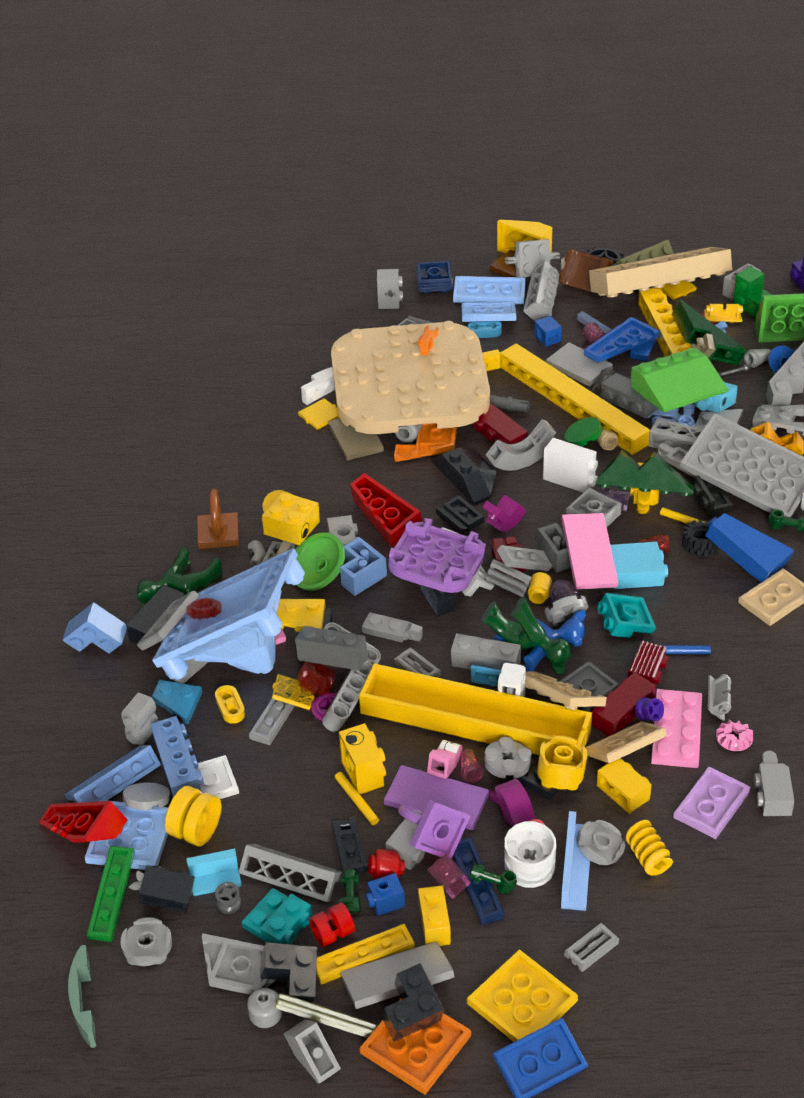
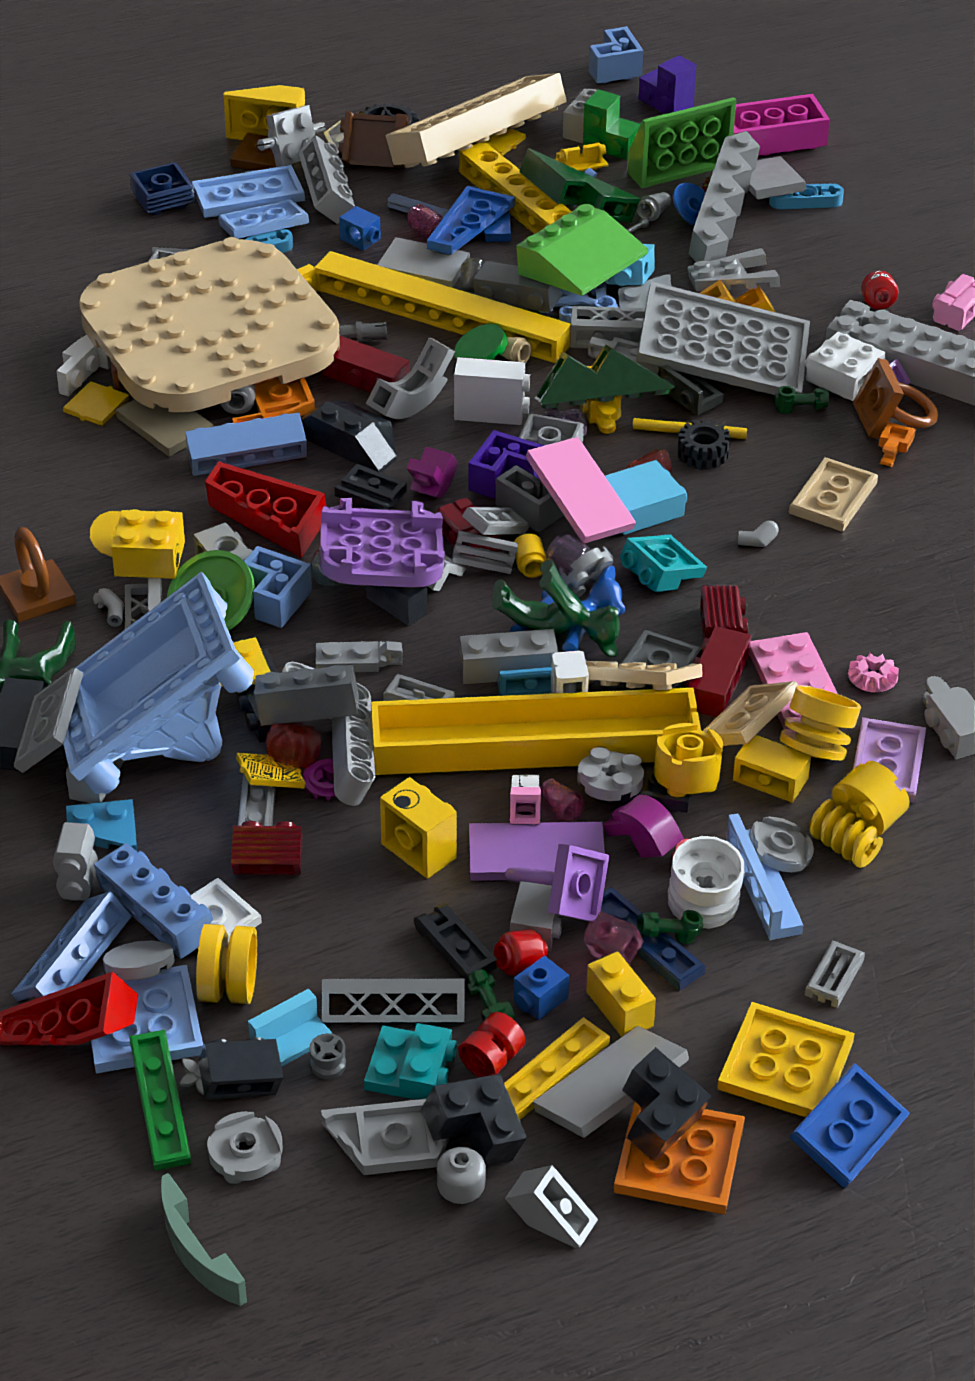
camera: 25 degrees left, 0 degrees up
clear red gear [186,598,222,620] -> none
yellow plate [215,685,245,723] -> none
axle [275,993,377,1038] -> none
yellow bar [335,772,379,825] -> none
light grey brick [377,269,403,309] -> none
orange plate [418,325,439,356] -> none
olive plate [616,239,674,265] -> none
dark purple wheel [635,698,664,721] -> none
blue bar [661,645,711,654] -> none
dark tan tile [691,333,715,357] -> none
blue slope [705,513,794,583] -> none
light grey hinge [707,674,731,721] -> none
none -> medium blue brick [185,413,307,476]
none -> dark red brick [231,821,303,875]
none -> dark purple brick [468,430,545,499]
none -> medium blue brick [589,26,644,84]
none -> light grey arm [738,520,779,547]
none -> yellow wheel [779,685,861,761]
none -> yellow brick [832,761,909,839]

